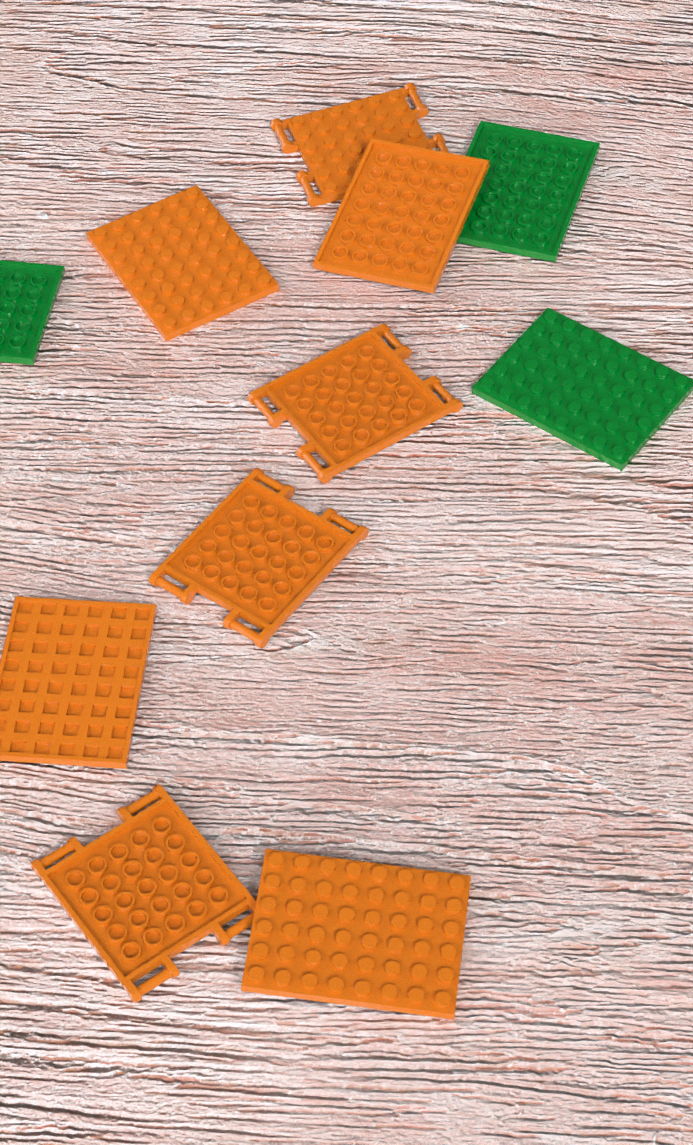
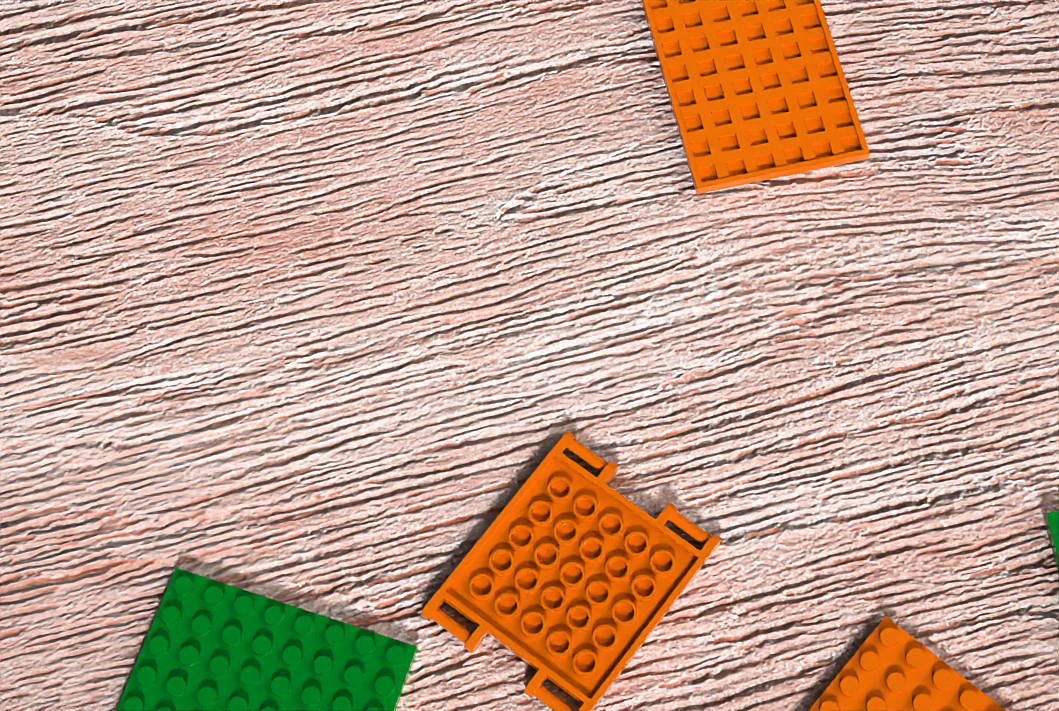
camera: 160 degrees right, 15 degrees up
orange plate [149,468,369,649] -> none

